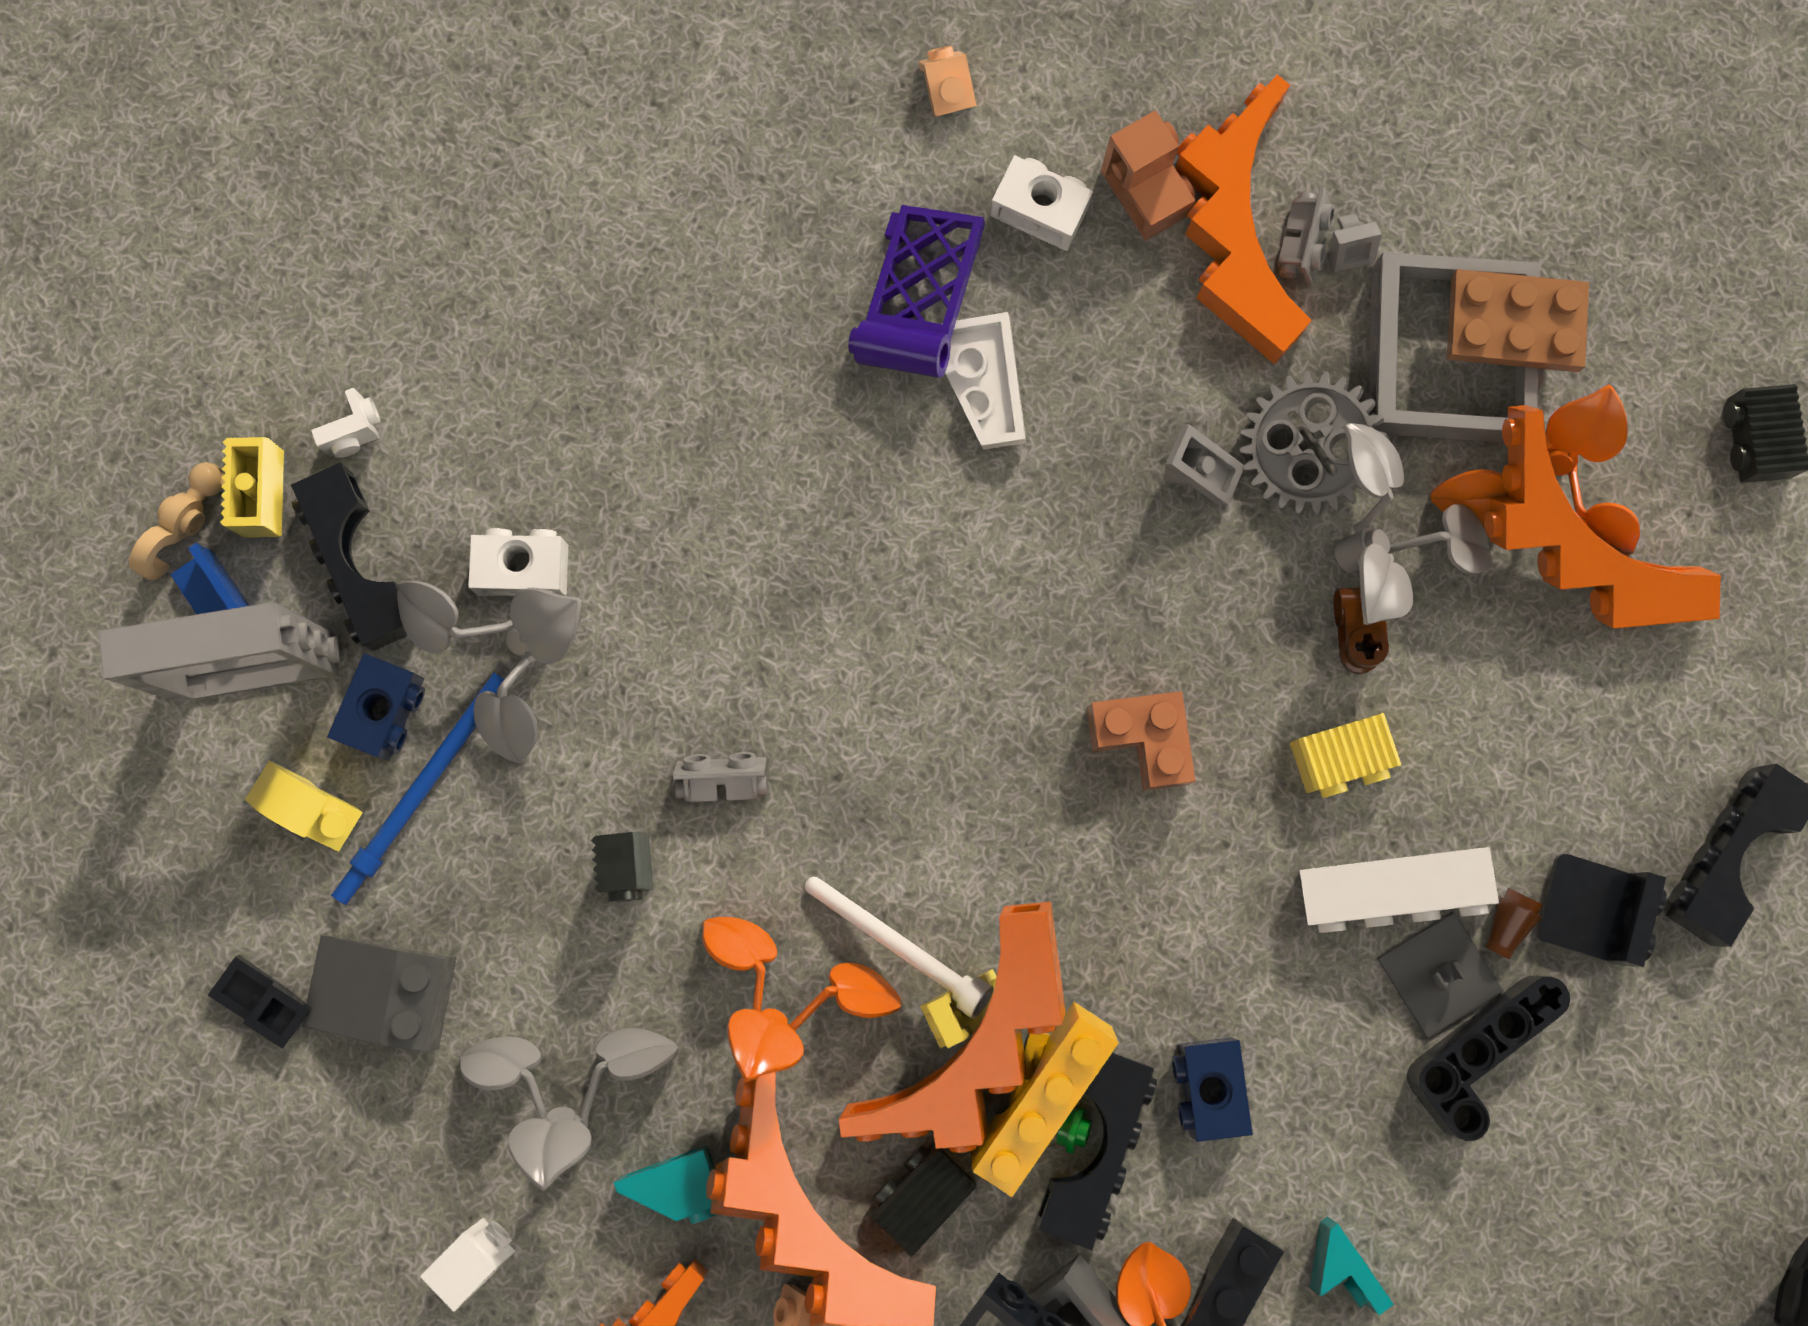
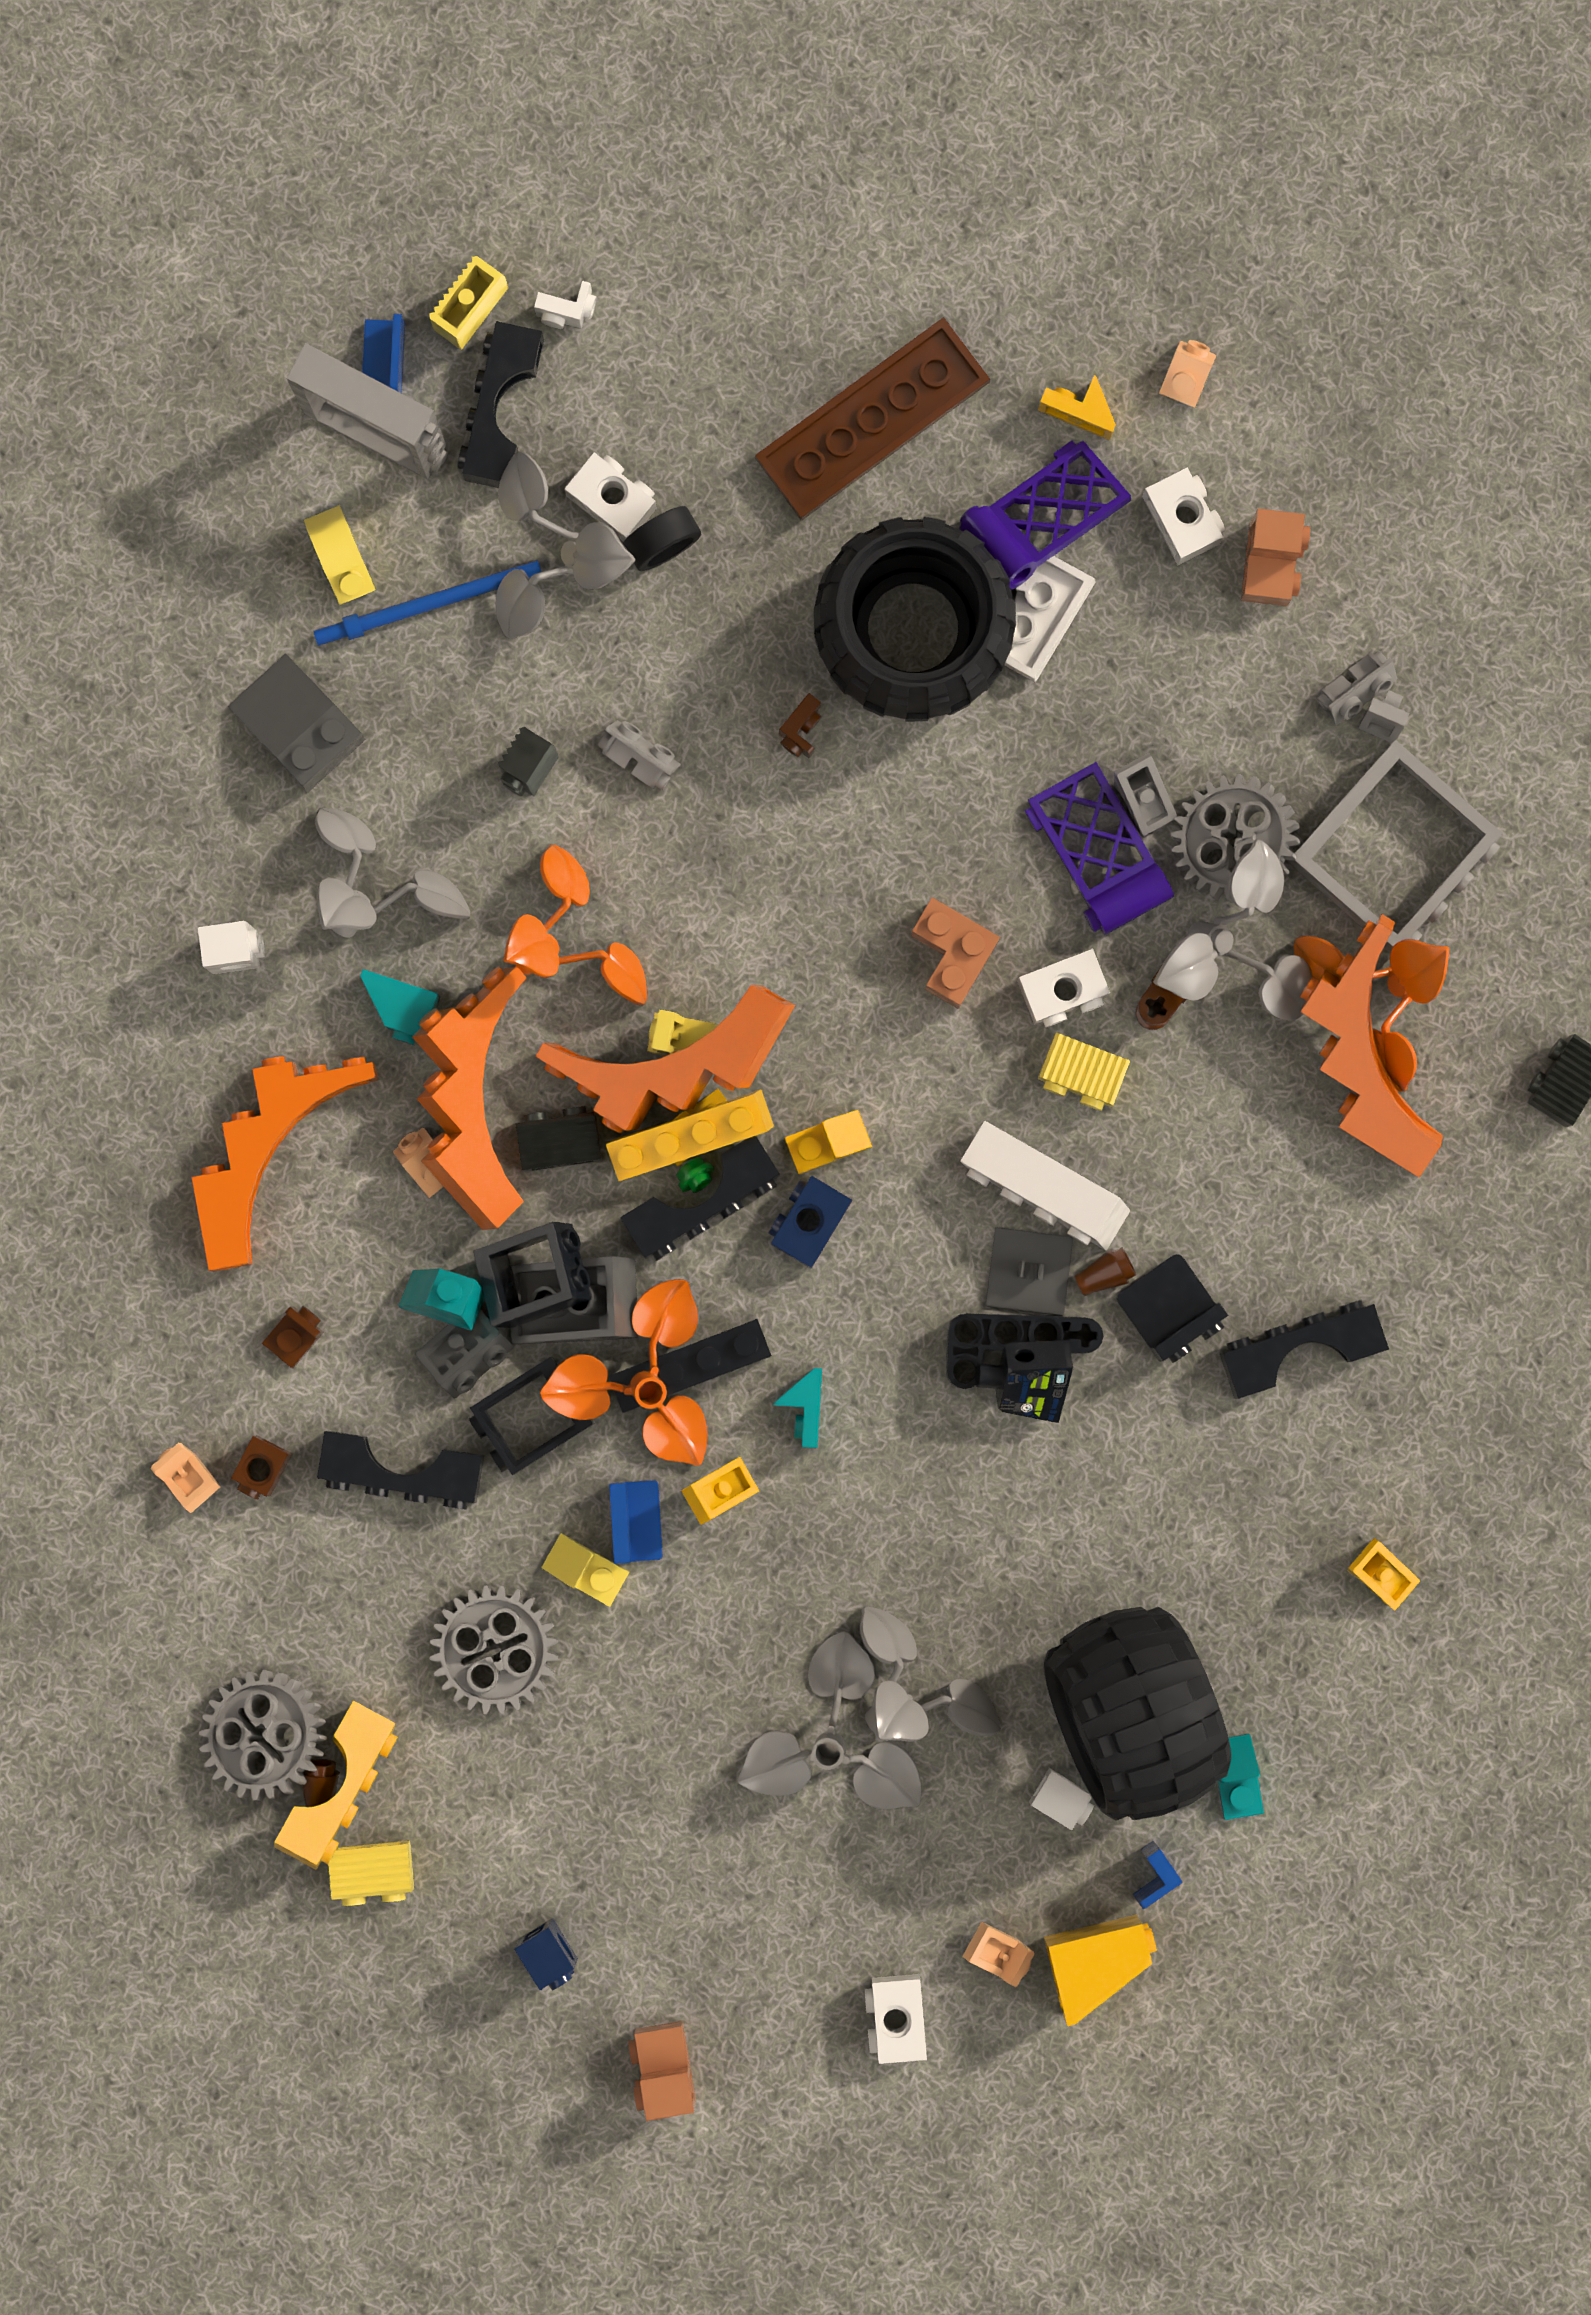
camera: 40 degrees right, 5 degrees up
tan piece [129,462,225,581] -> none
black slope [208,955,312,1049] -> none
dark blue brick [327,653,425,761] -> none
white piece [805,877,994,1019] -> none
orange arch [1175,74,1312,364] -> none
medium nougat plate [1447,269,1589,372] -> none
none -> black tyre [623,506,701,571]
none -> reddish brown plate [755,317,990,521]
none -> reddish brown bracket [779,693,822,758]
none -> yellow slope [784,1110,872,1175]
none -> black tyre [814,516,1016,722]
none -> torso [976,1340,1073,1423]
none -> white brick [1017,949,1110,1028]
none -> dark purple piece [1025,762,1174,935]
none -> yellow slope [1038,375,1116,440]

